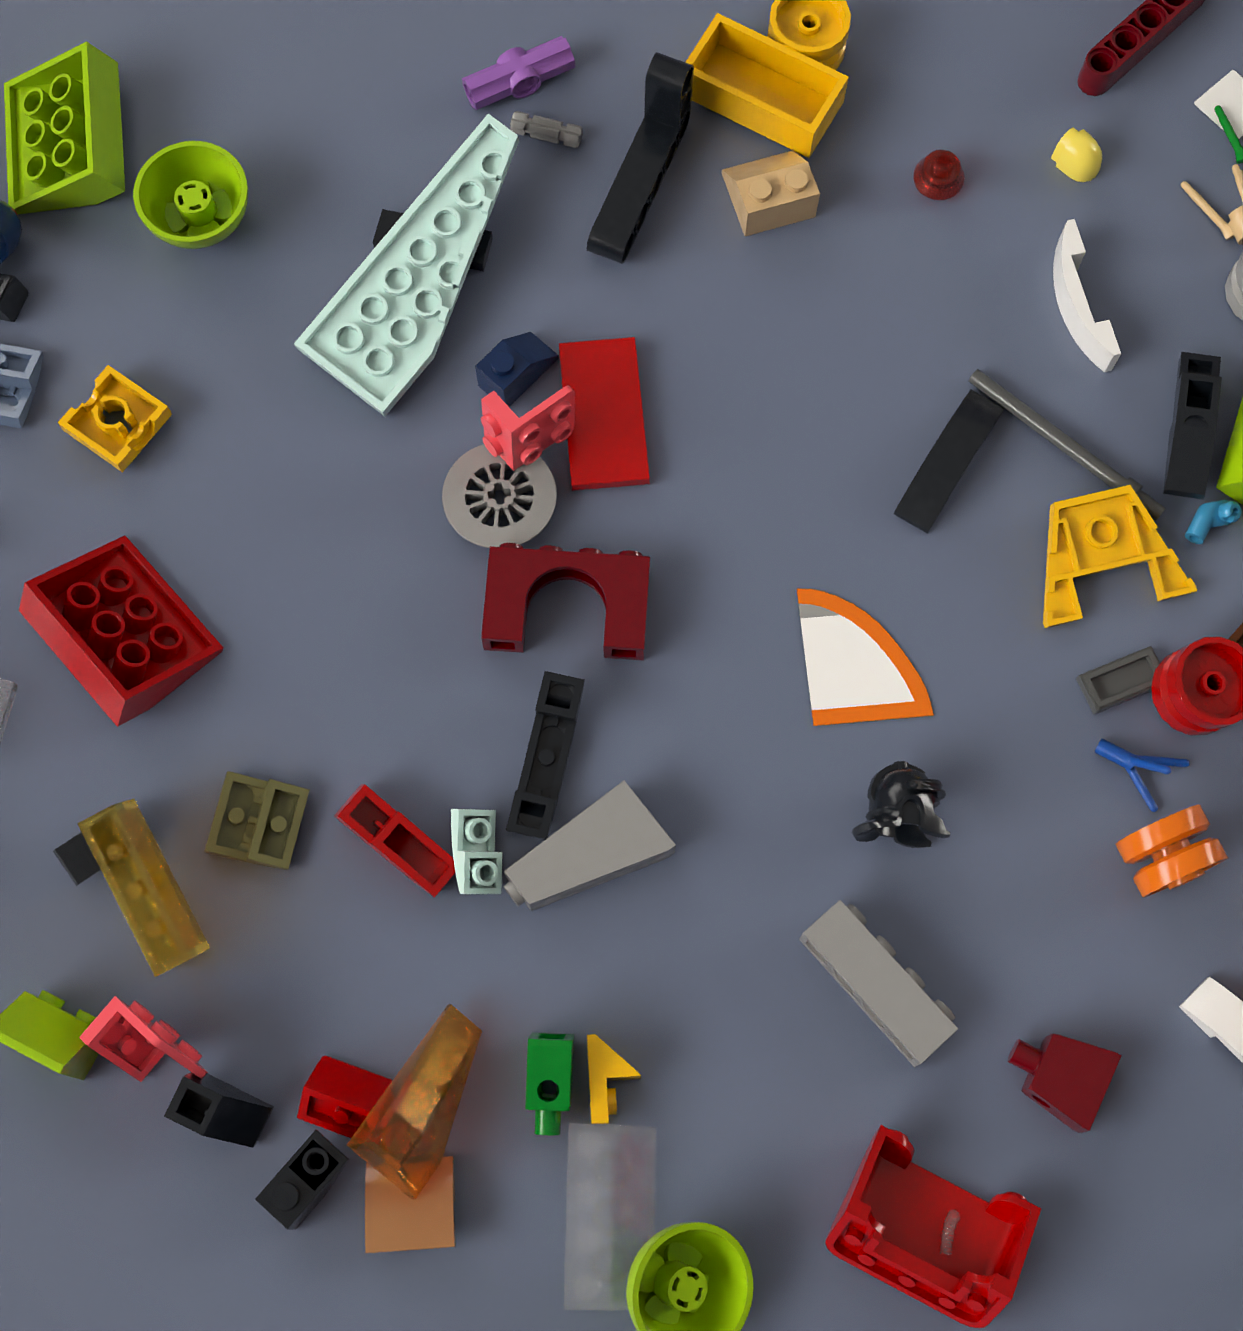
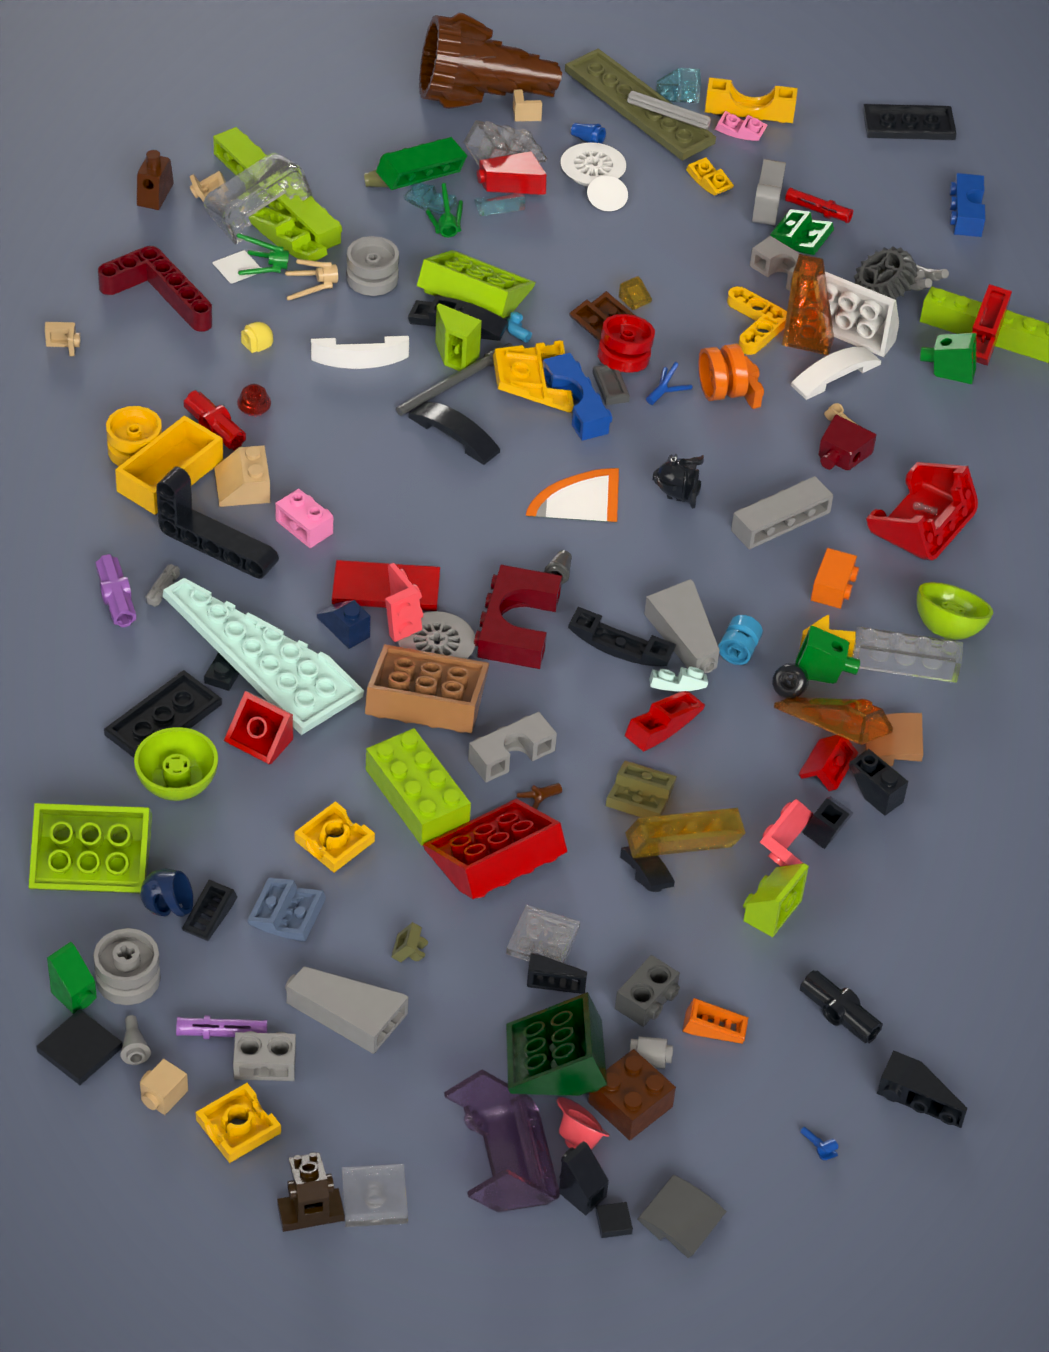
camera: 85 degrees left, 25 degrees down
none -> black tile [104,670,222,758]
none -> red piece [184,390,246,451]
none -> red slope [224,691,293,764]
none -> bright pink brick [275,488,334,548]
none -> medium nougat slope [365,644,489,733]
none -> lime piece [366,728,471,846]
none -> lime slope [435,303,482,371]
none -> light grey arch [468,712,557,782]
none -> reddish brown bar [517,783,562,809]
none -> blue arch [543,353,612,441]
none -> dark grey cone [544,550,572,585]
none -> dark azure wheel [718,615,763,665]
none -> orange slope [744,356,764,409]
none -> black head [772,663,809,699]
none -> orange brick [811,548,859,609]
none -> tan hand [824,403,858,425]

